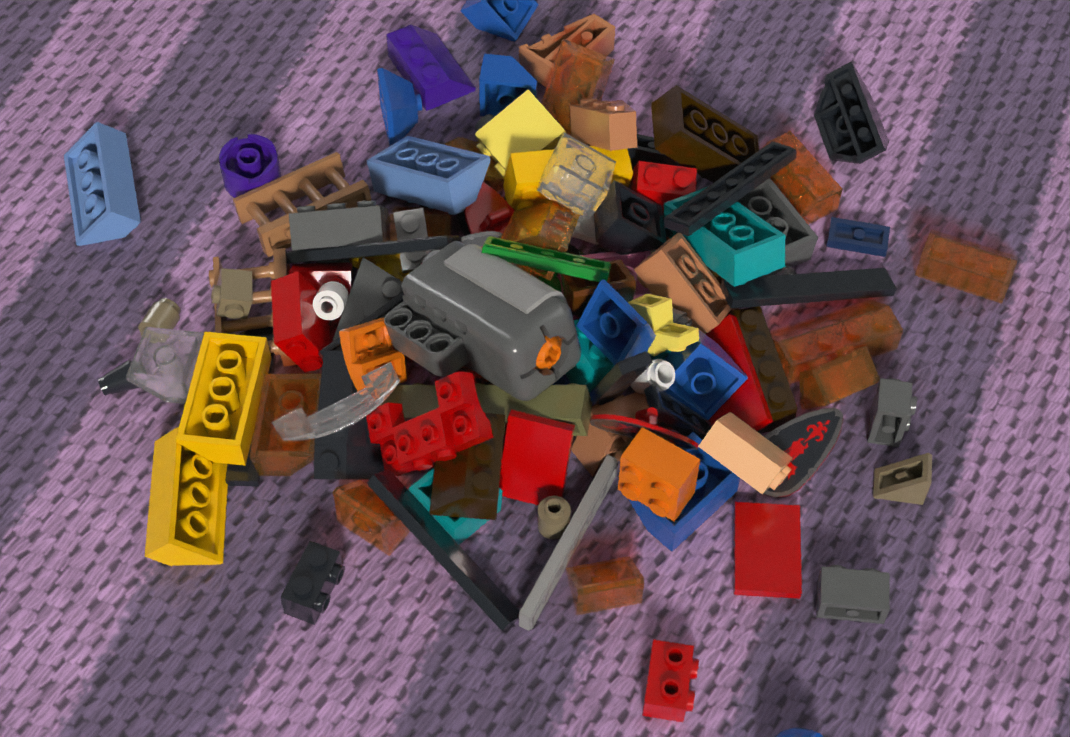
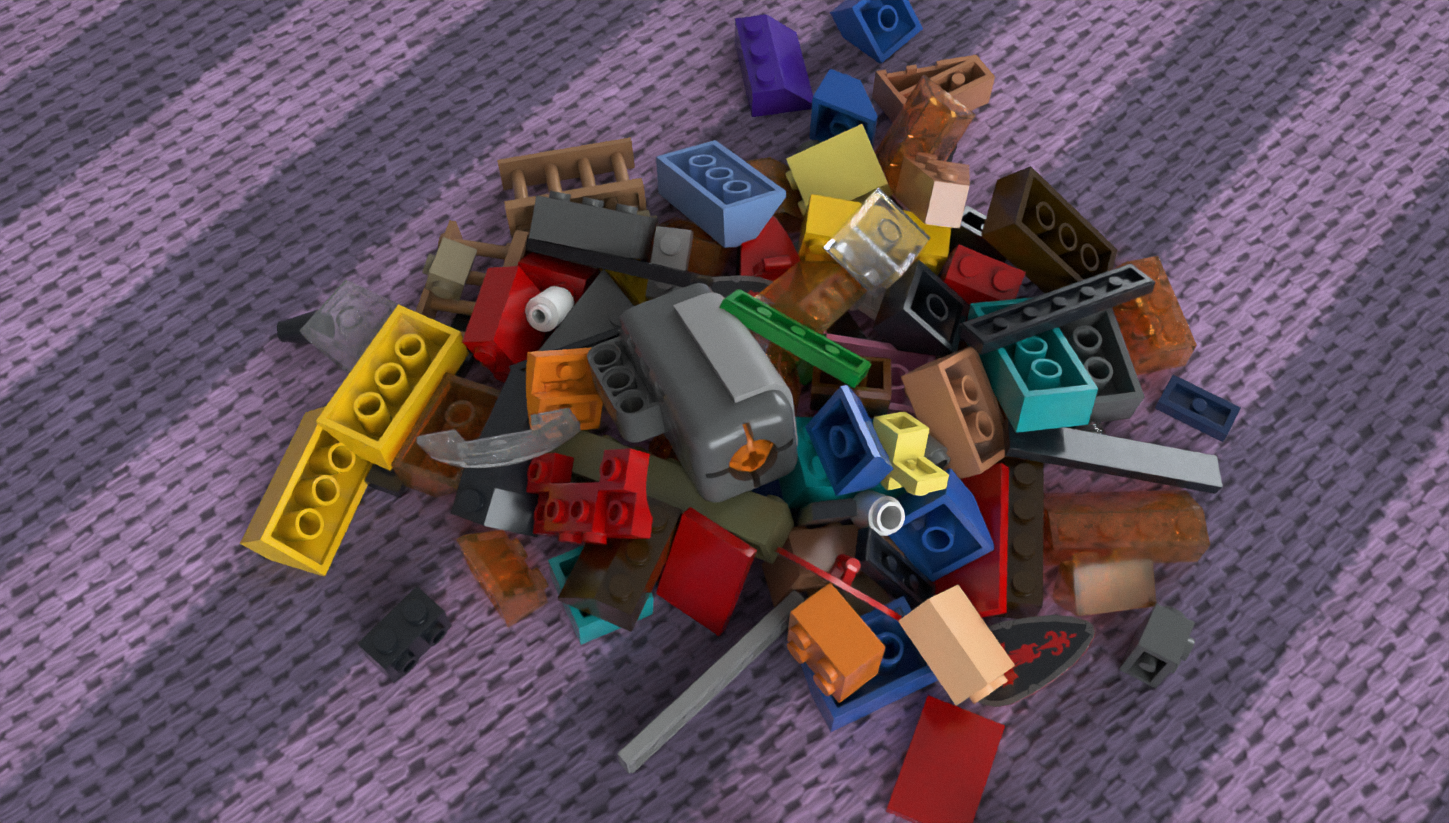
camera: 20 degrees right, 5 degrees up
medium blue slope [64,122,141,246] -> none
dark tan brick [138,298,181,344] -> none
dark purple brick [219,134,282,198] -> none
black tile [367,469,520,631] -> none
blue slope [377,68,422,147] -> none
dark tan brick [537,496,571,540] -> none
clear orange slope [565,556,644,615] -> none
black wedge [814,61,889,164] -> none
dark tan slope [873,453,932,505] -> none
clear orange slope [915,229,1018,304] -> none

